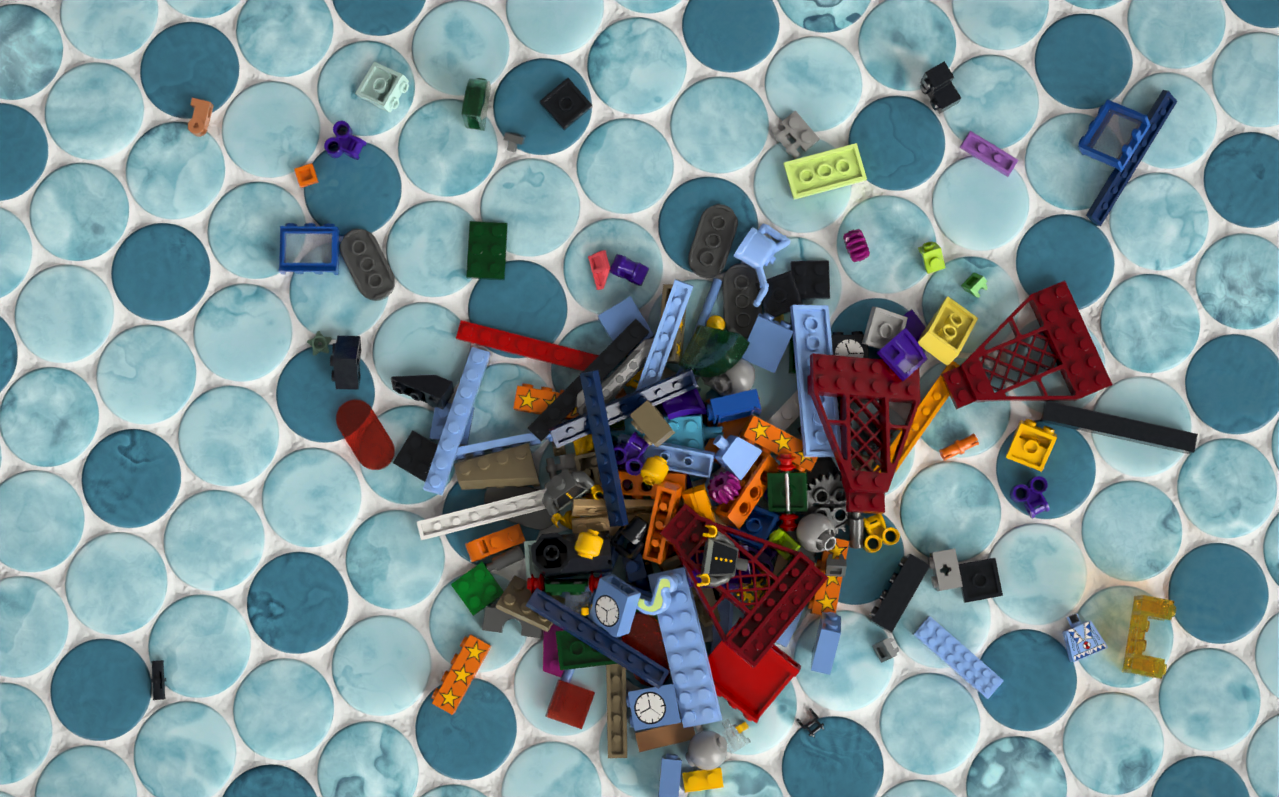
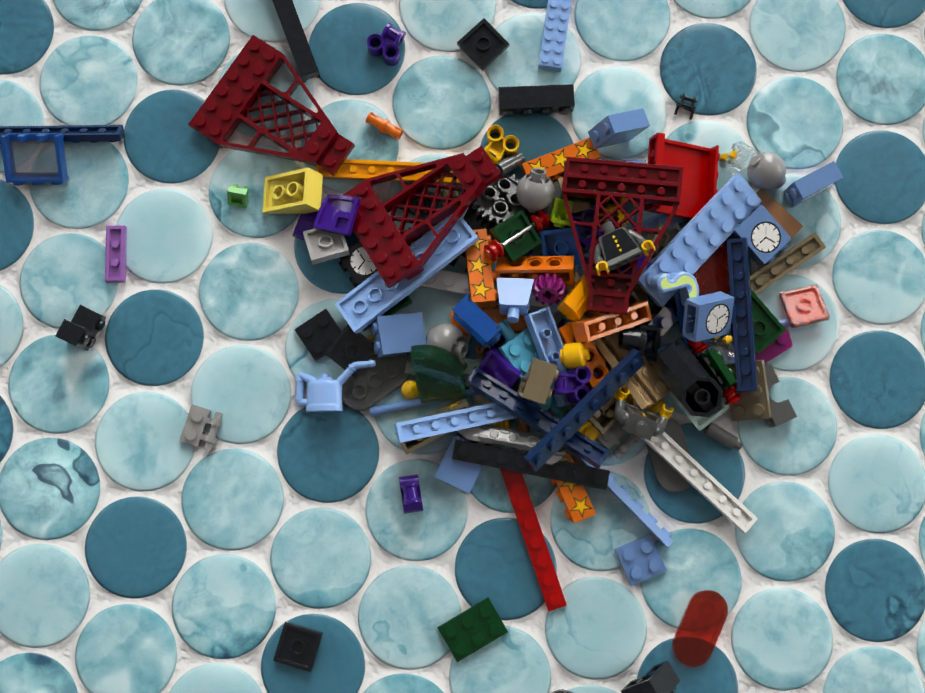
camera: 125 degrees left, 0 degrees up
black slope [391,375,454,409] -> none
black plate [393,430,438,482] -> none
light blue plate [423,347,491,495] -> none
orange brick [431,634,491,715] -> none
green plate [451,562,504,616] -> none
dark tan wedge [454,443,540,490] -> none
orange plate [465,524,525,562] -> none
dark grey tile [503,131,526,152] -> none
yellow head [575,529,603,559] -> none
coral tile [588,250,610,290] -> none
yellow plate [682,767,724,793] -> none
dark grey tile [688,204,738,278] -> none
yellowish green plate [783,143,867,200] -> none
dark grey tile [825,554,847,577] -> none
magenta gear [843,229,870,262] -> none
dark grey tile [872,638,899,663] -> none
lime bracket [918,242,946,274] -> none
light grey brick [928,549,963,591] -> none
yellow plate [1006,419,1057,472] -> none

